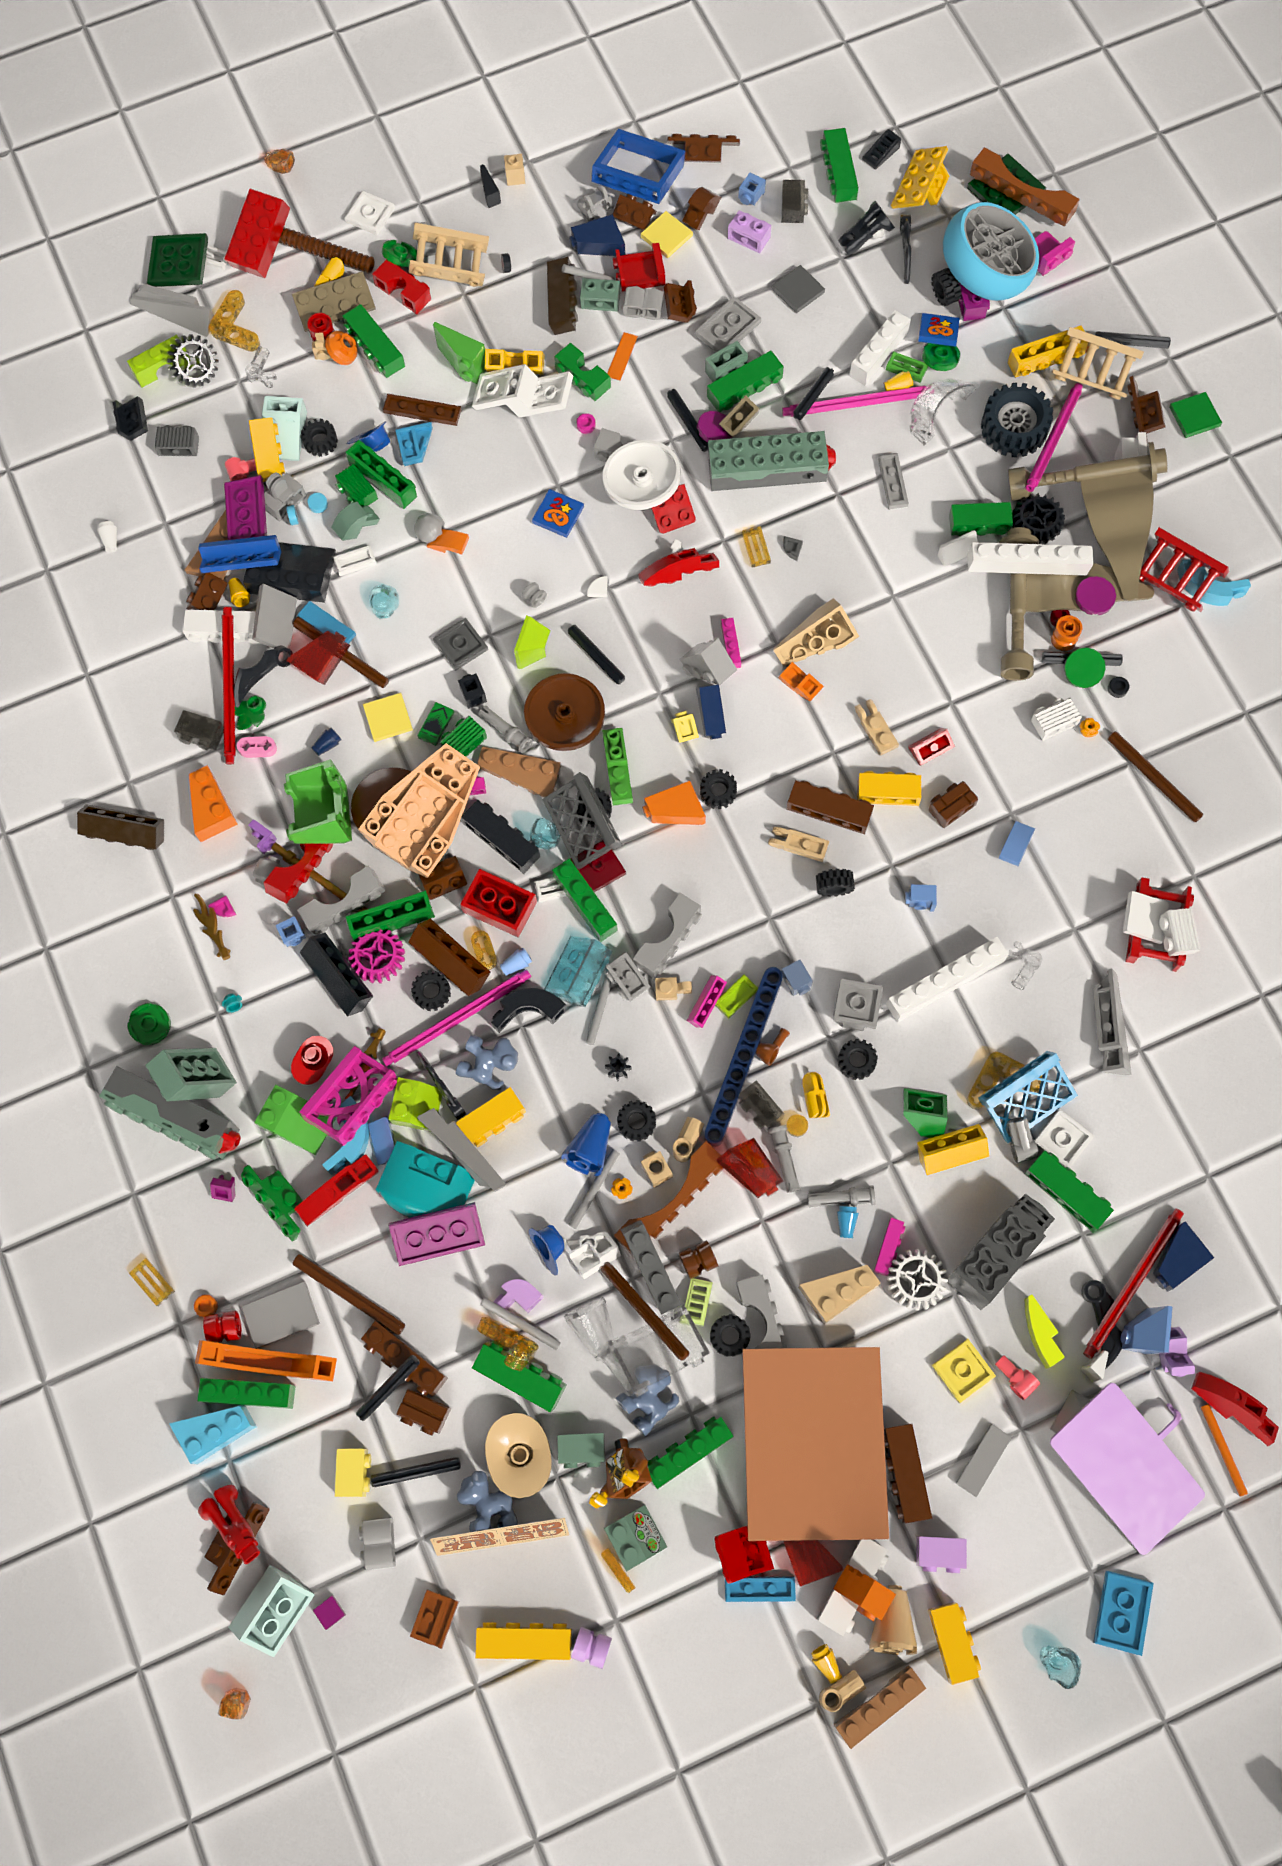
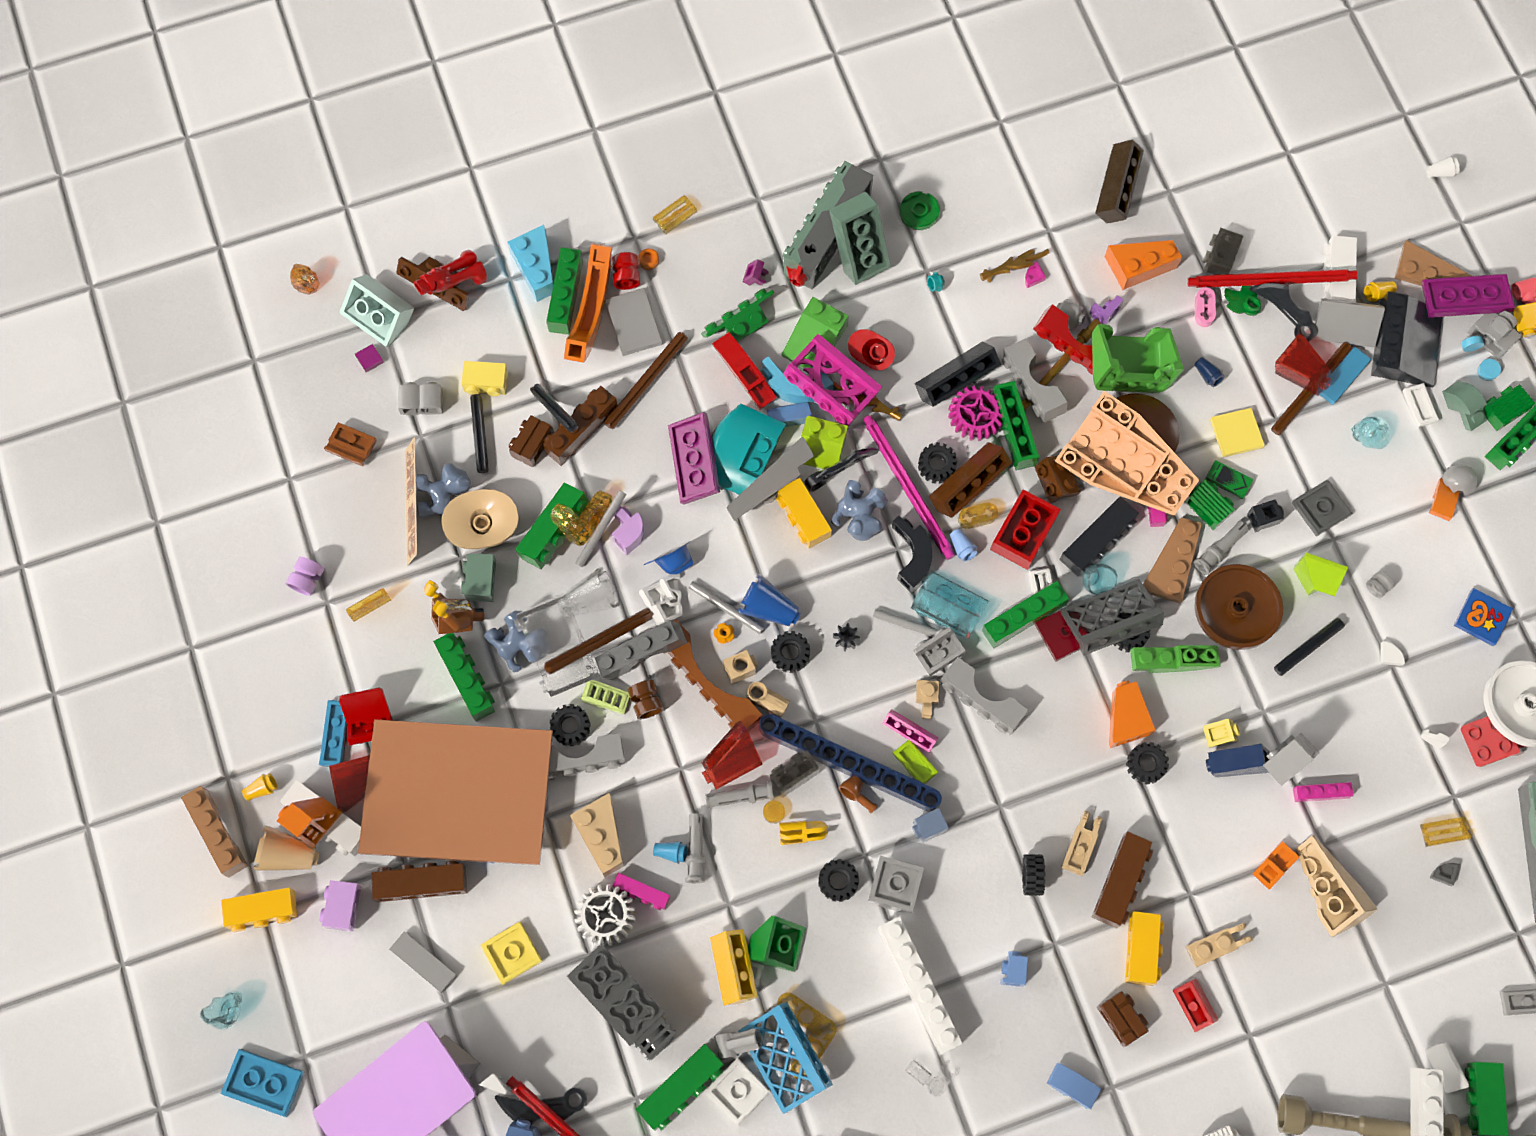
camera: 90 degrees right, 0 degrees up
reddish brown bracket [186,572,228,610] -> none
blue fence [198,535,281,573] -> none
medium blue brick [275,916,306,947] -> none
yellow brick [475,1622,572,1660] -> none
sand green slope [604,1505,667,1572] -> none
red slope [638,548,719,587] -> none
tan piece [819,1670,866,1712] -> none
coral pin [995,1355,1040,1400] -> none
neon yellow slope [1024,1294,1065,1369] -> none

